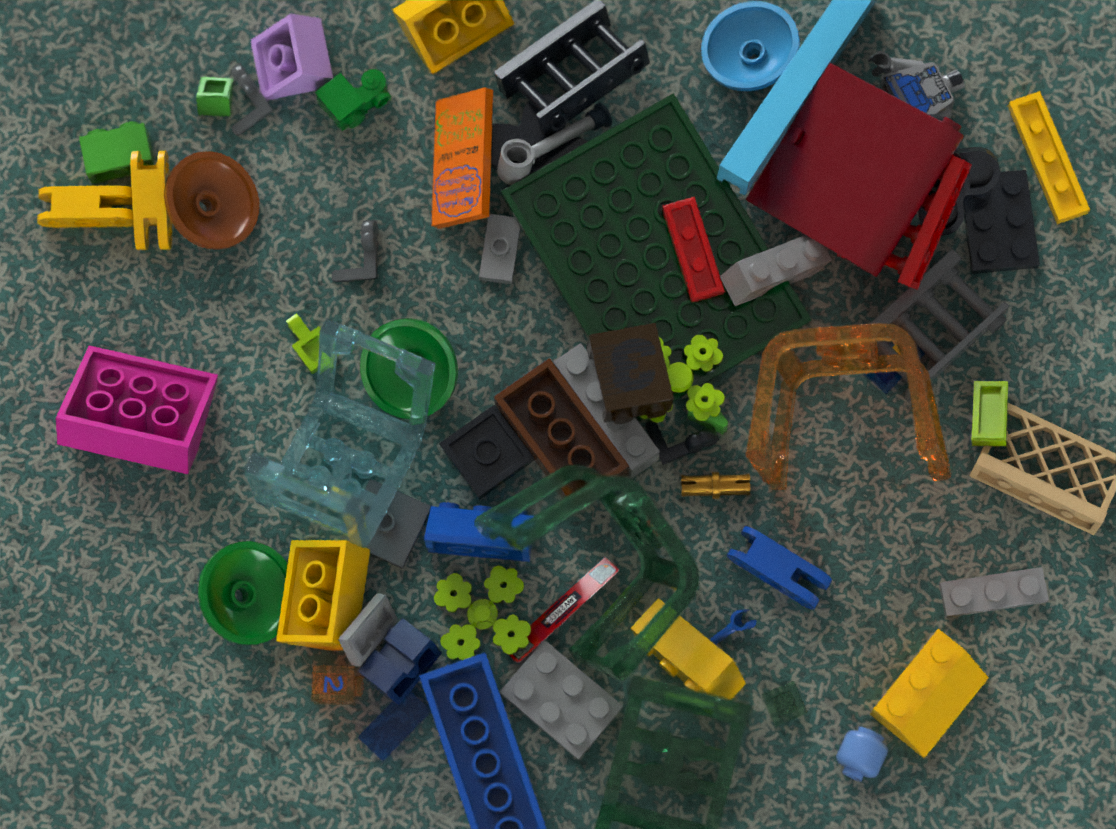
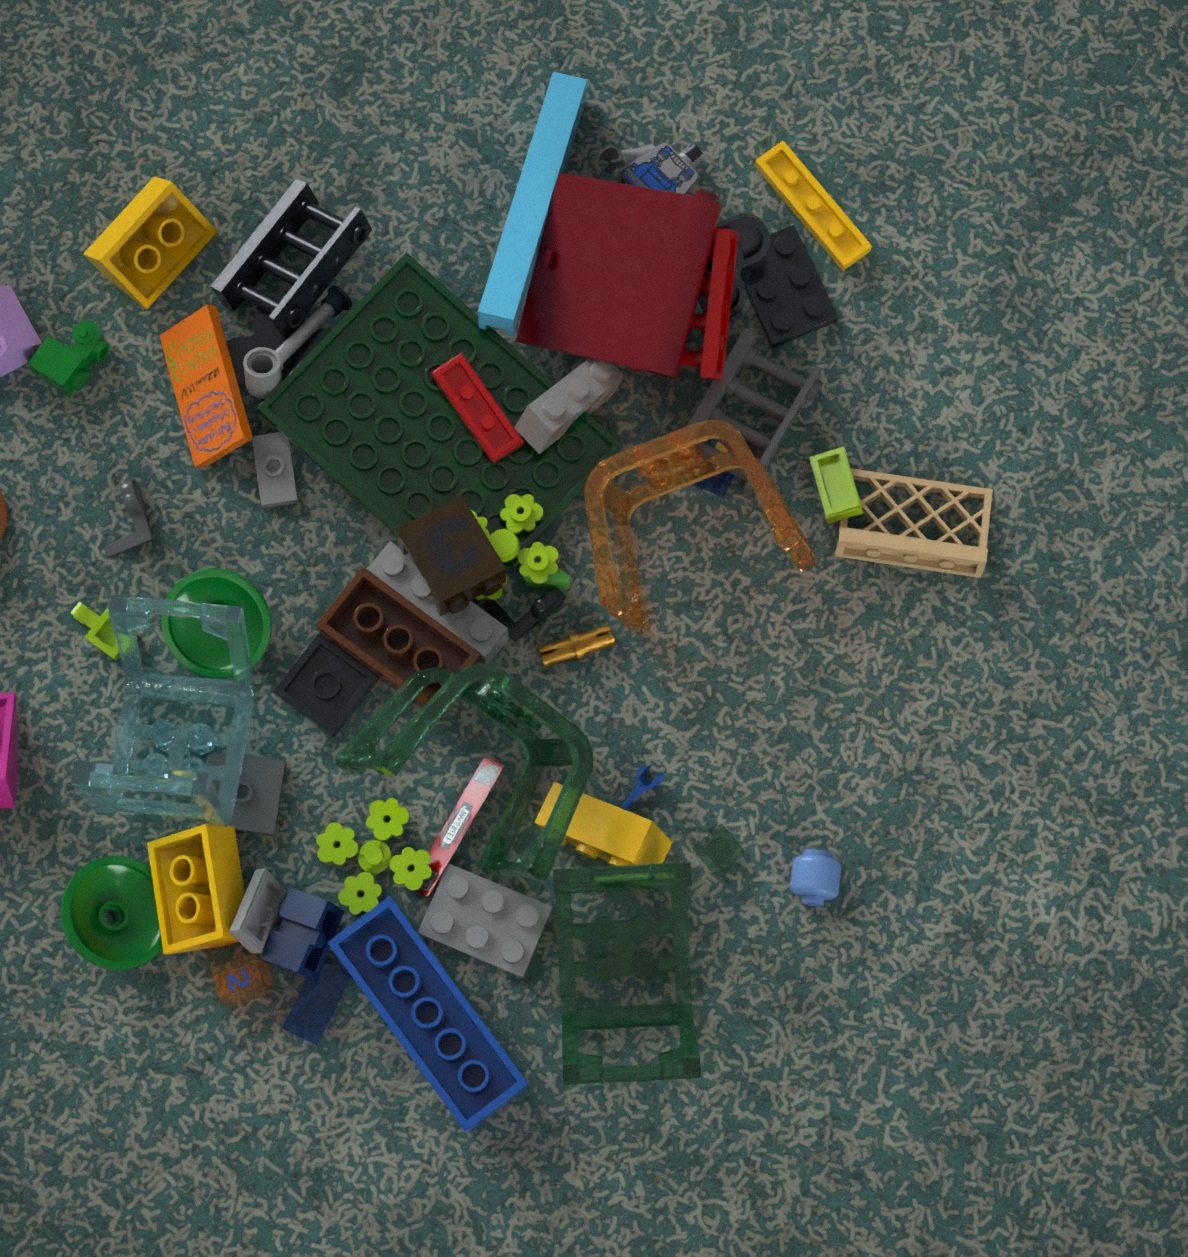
camera: 20 degrees left, 0 degrees up
blue slope [424,502,534,562] -> none
dark azure dish [701,1,800,91] -> none
blue piece [726,526,832,610] -> none
yellow slope [870,629,989,758] -> none
light grey plate [939,567,1049,618] -> none

